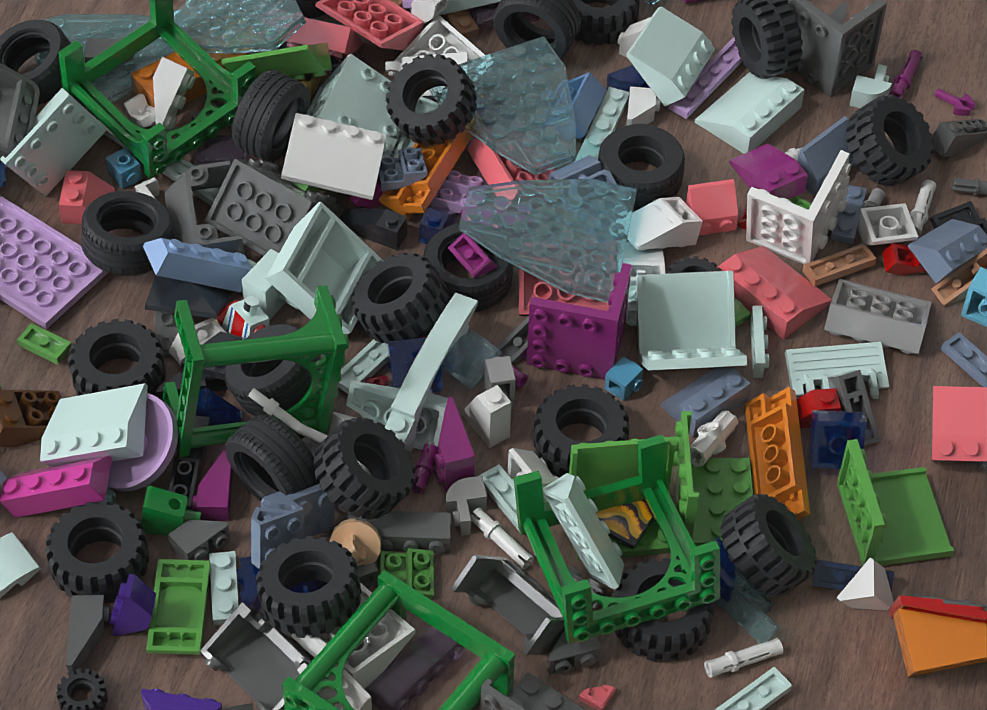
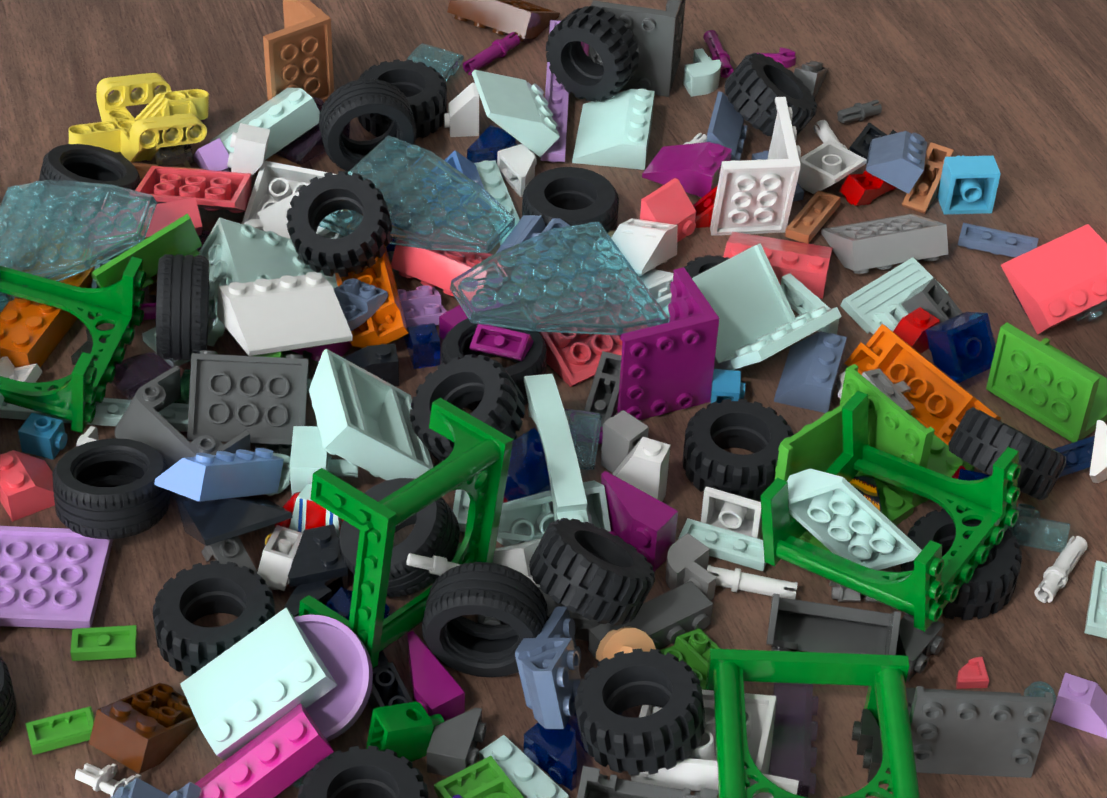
camera: 35 degrees left, 10 degrees down
white slope [153,57,196,131] -> none
none -> light grey plate [862,368,915,415]

